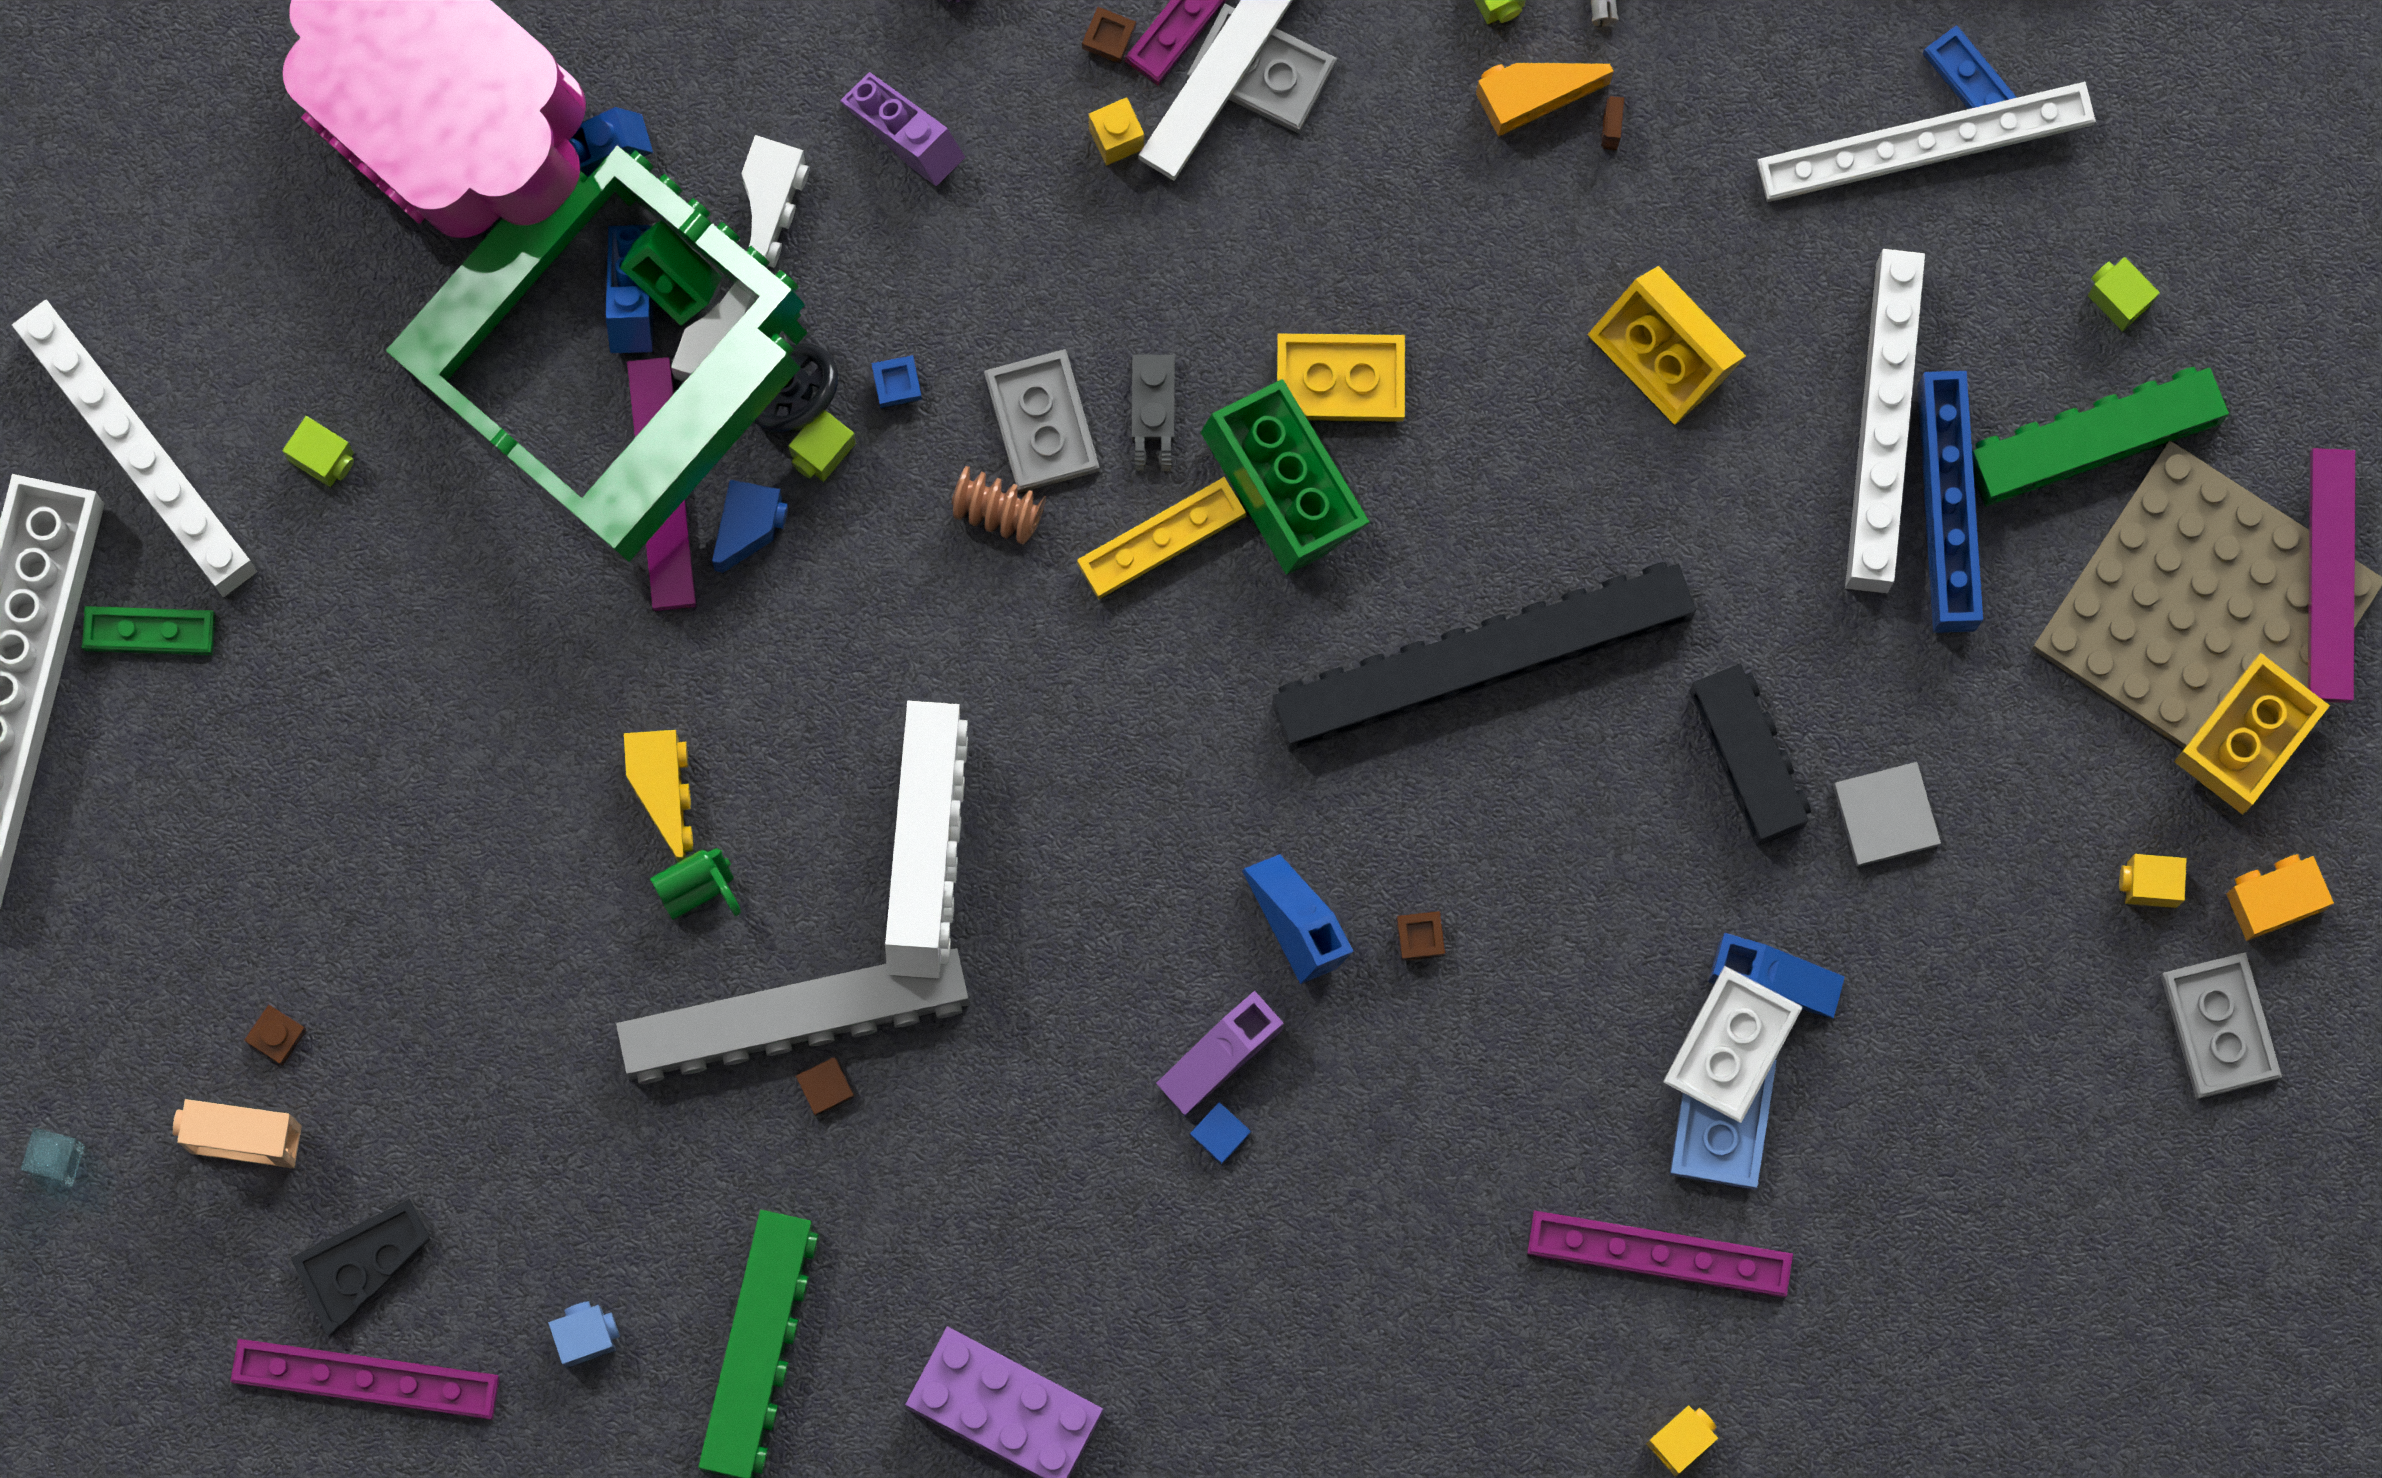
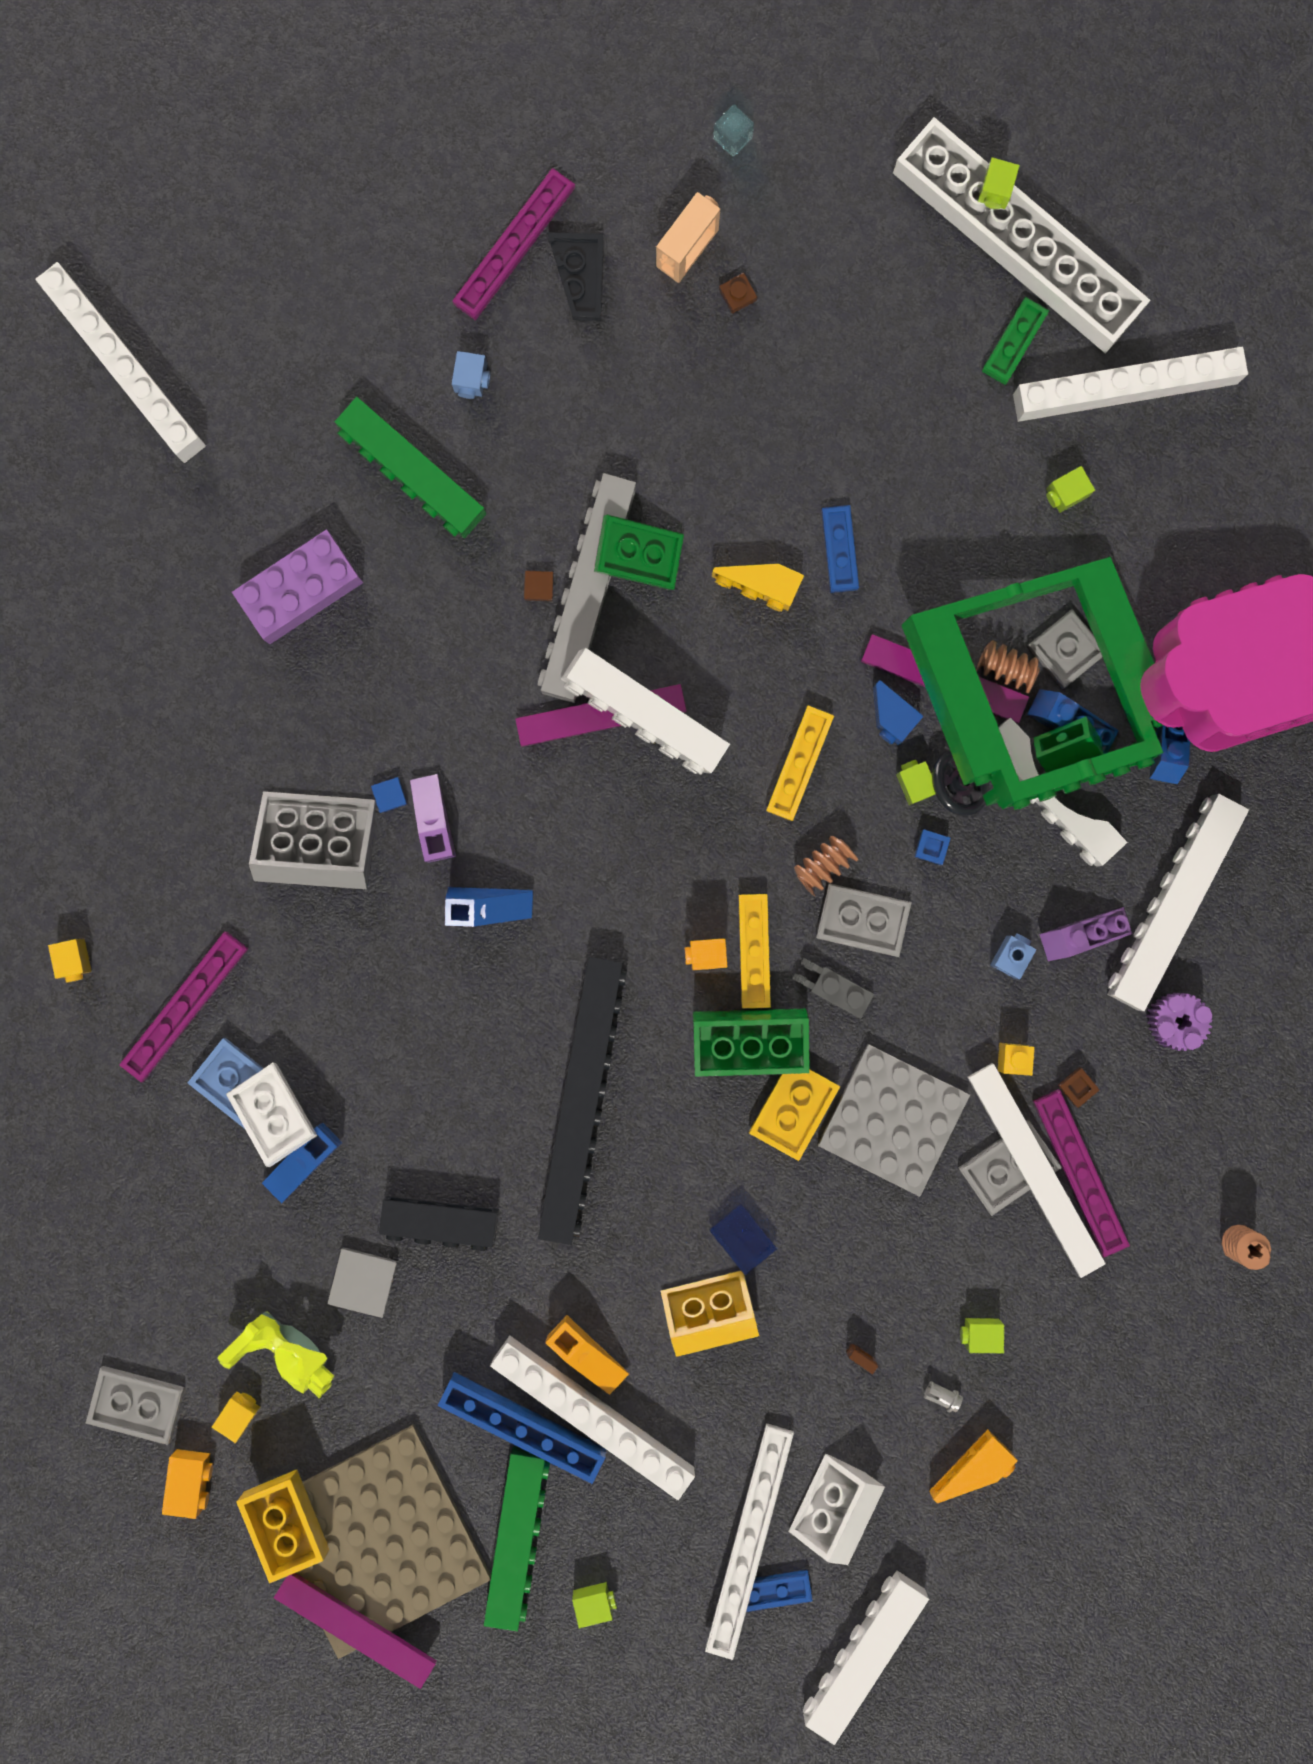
camera: 125 degrees right, 10 degrees up
green piece [650,848,741,920] -> none
reddish brown plate [1396,911,1445,961] -> none
light orange slope [1476,63,1614,137] -> none
none -> neon yellow hips [217,1311,334,1398]
none -> light grey slope [249,792,376,889]
none -> magenta tile [515,684,686,747]
none -> light orange slope [546,1315,629,1395]
none -> green tile [594,515,684,590]
none -> light orange brick [685,938,727,970]
none -> clear blue plate [709,1204,777,1275]
none -> yellow plate [766,706,834,821]
none -> white slope [789,1454,885,1565]
none -> light grey plate [817,1044,970,1197]
none -> blue tile [821,505,859,593]
none -> nougat piece [976,640,1040,693]
none -> medium blue brick [990,933,1036,979]
none -> light grey tile [1027,610,1102,689]
none -> white brick [1107,794,1249,1011]

